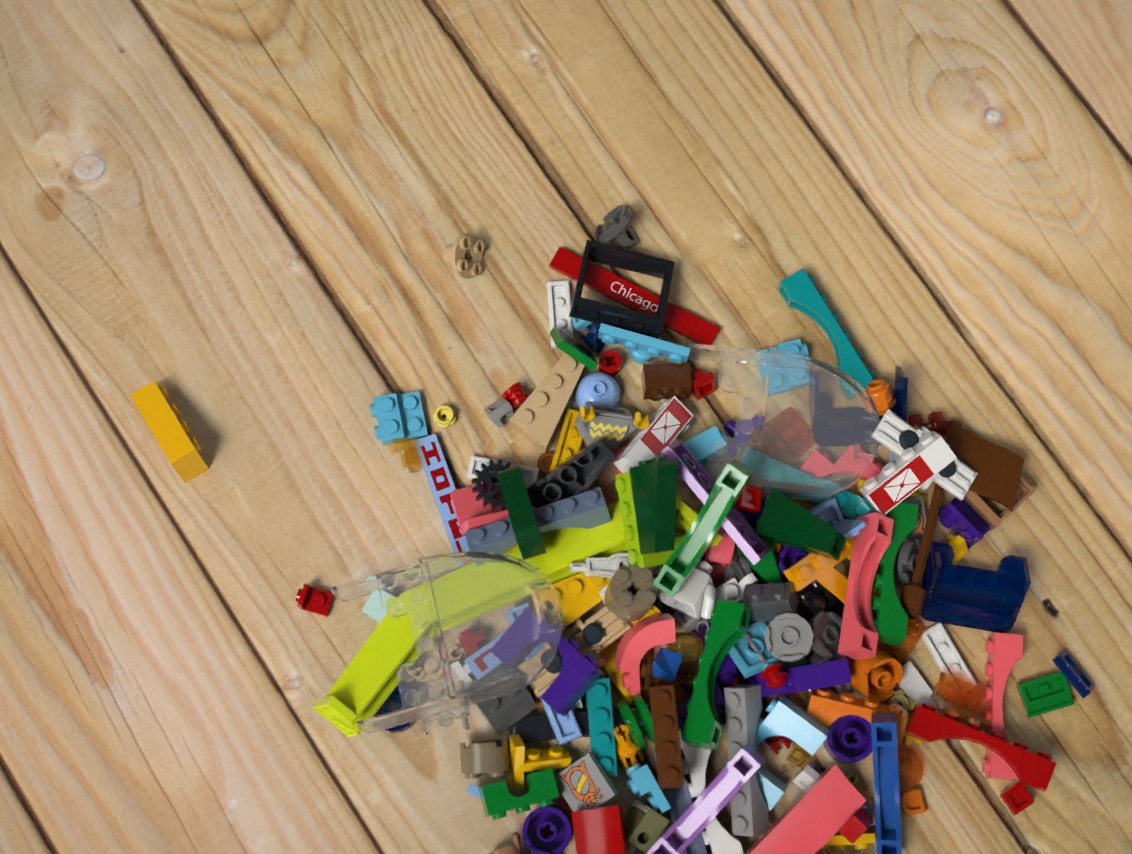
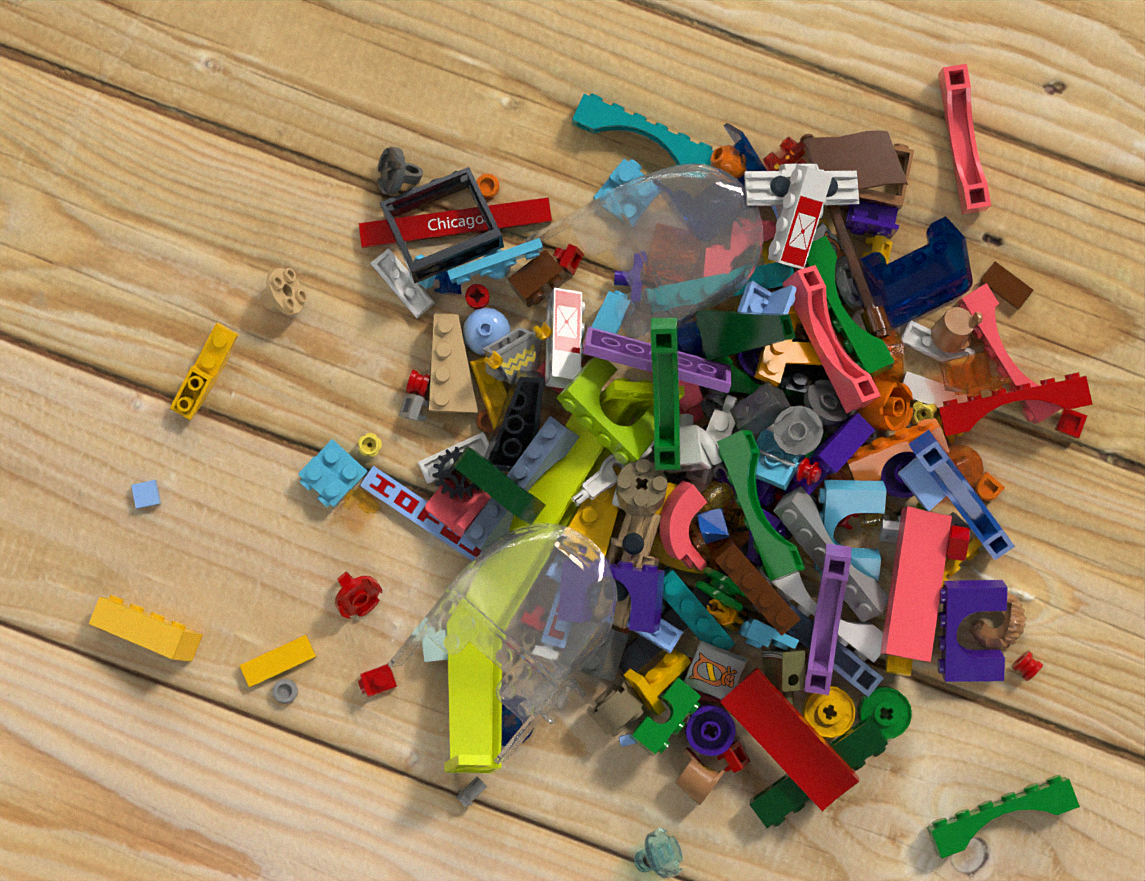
camera: 30 degrees left, 10 degrees up
green tile [550,326,598,370] -> none
dark green slope [630,456,677,554] -> none
red tile [735,484,762,513] -> none
green plate [1016,671,1075,719] -> none
clear blue tile [1052,650,1095,698] -> none
none -> light blue tile [131,480,161,509]
none -> yellow slope [169,323,239,420]
none -> yellow tile [239,634,317,687]
none -> light grey tile [273,679,298,704]
none -> red tile [335,571,382,619]
none -> light grey pin [456,776,487,808]
none -> orange tile [476,174,500,199]
none -> light blue tile [897,457,947,511]
none -> medium nougat hat [931,307,983,353]
none -> coral arch [938,64,991,215]
none -> reddish brown tile [979,261,1034,310]

